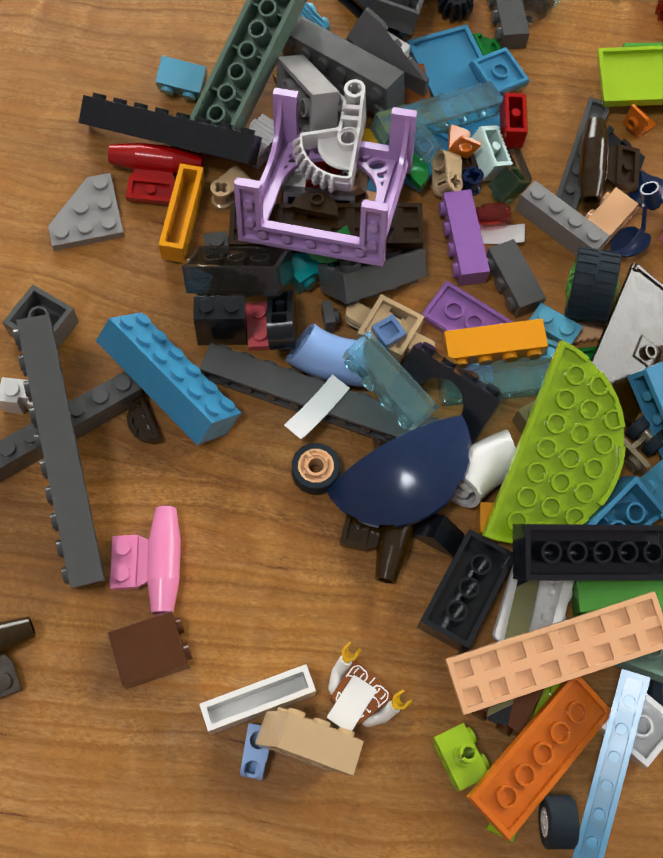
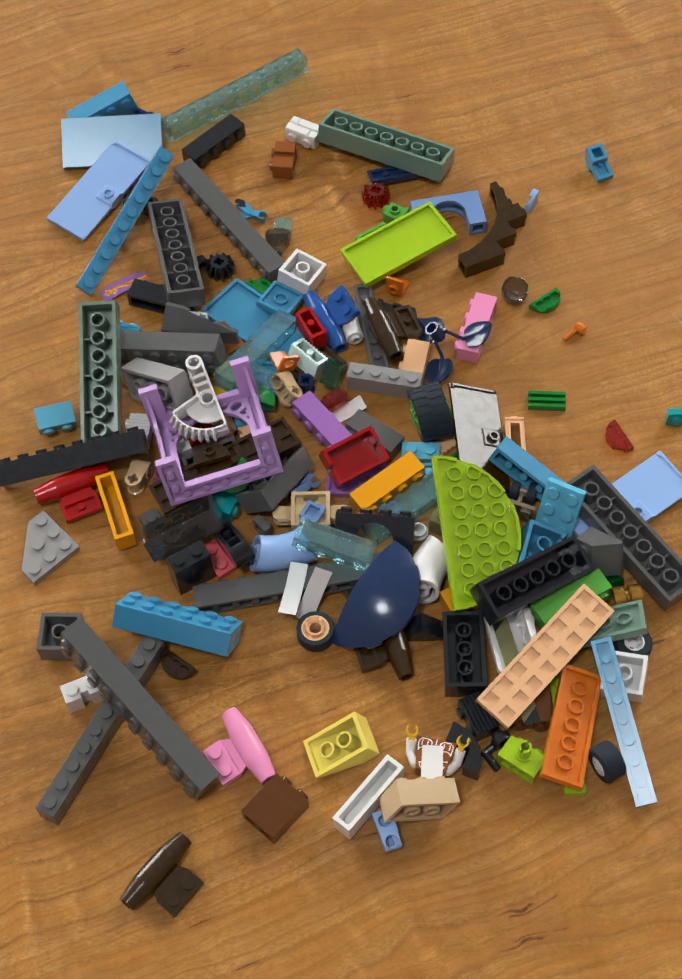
camera: 20 degrees left, 10 degrees down
none -> white brick [277,249,327,294]
none -> medium blue plate [288,473,320,498]
none -> white sticker [296,567,333,619]
none -> blue plate [303,285,361,353]
none -> light yellow slope [303,711,380,779]
none -> red piece [318,425,390,489]
none -> white brick [341,317,364,345]
none -> white plate [414,522,428,541]
none -> black brick [446,721,481,781]
none -> black brick [456,691,499,742]
none -> black plate [481,729,511,772]

